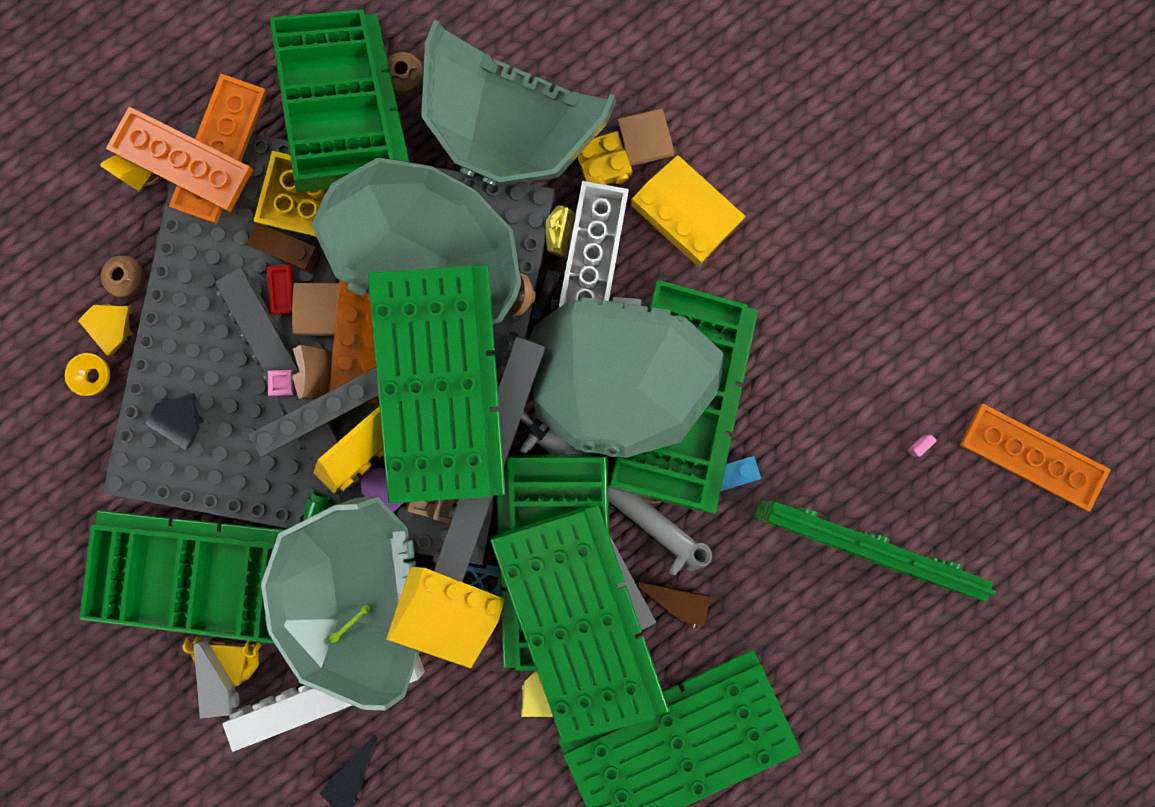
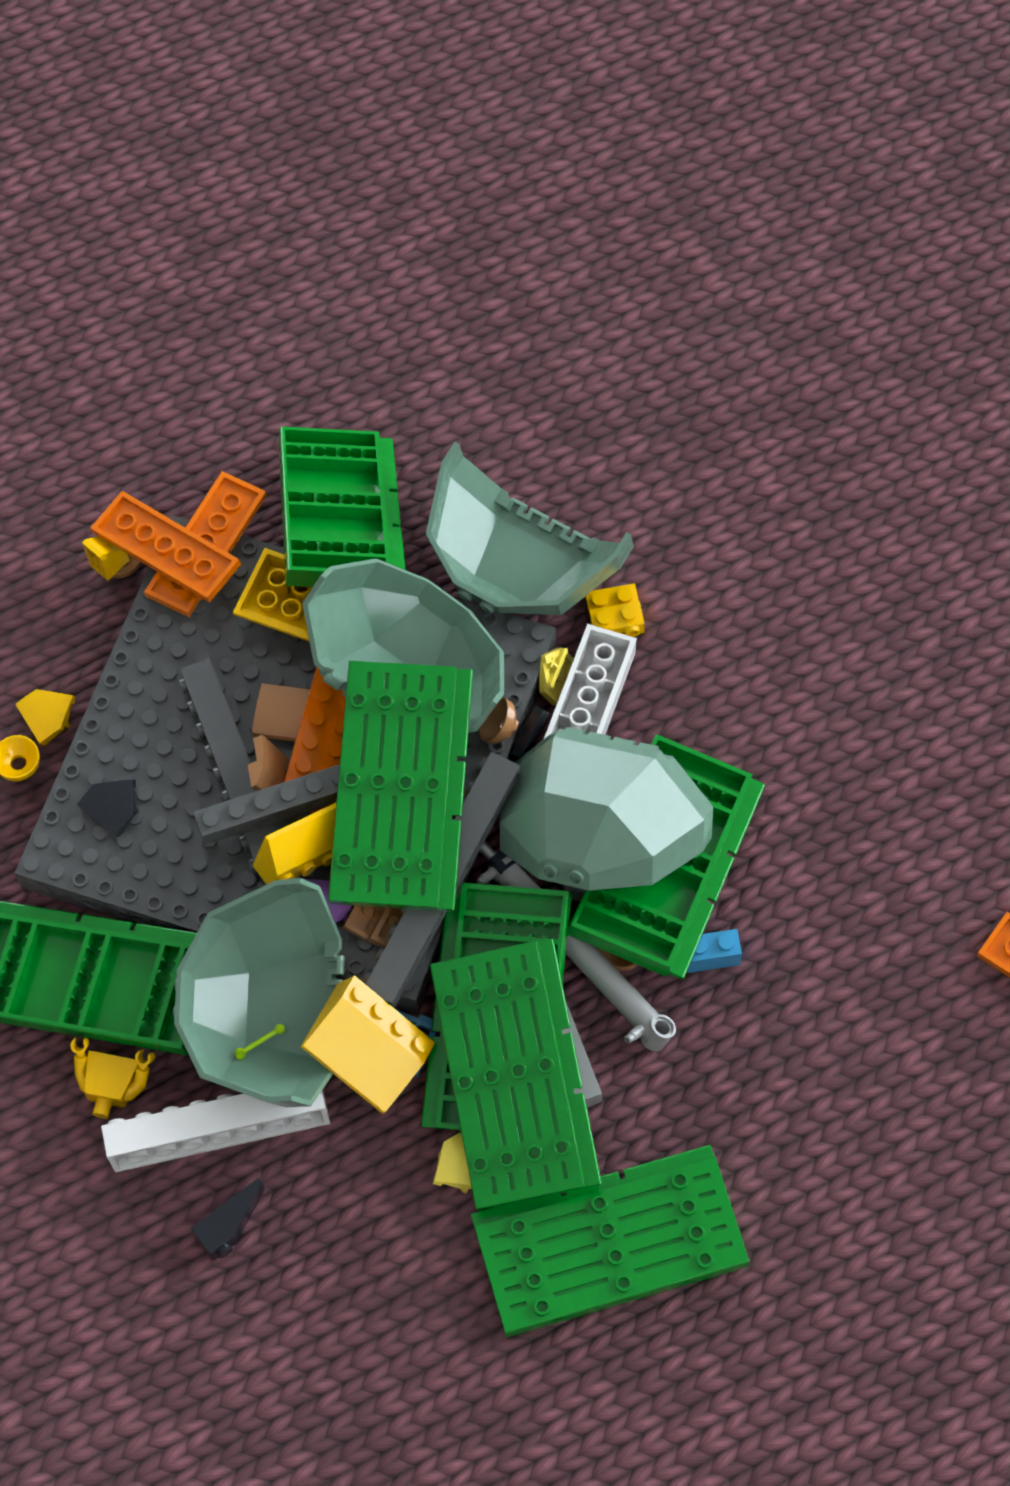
camera: 10 degrees right, 20 degrees down
medium nougat piece [101,256,145,298] -> none
light grey slope [194,640,239,719] -> none
reddish brown slope [246,223,322,275] -> none
red tile [266,265,294,316] -> none
bright pink tile [268,370,295,396] -> none
medium nougat piece [387,52,424,95] -> none
medium nougat slope [618,109,674,166] -> none
yellow slope [631,155,746,267] -> none
reddish brown slope [637,580,710,629] -> none
green door [753,500,996,602] -> none
bright pink tile [907,435,937,457] -> none

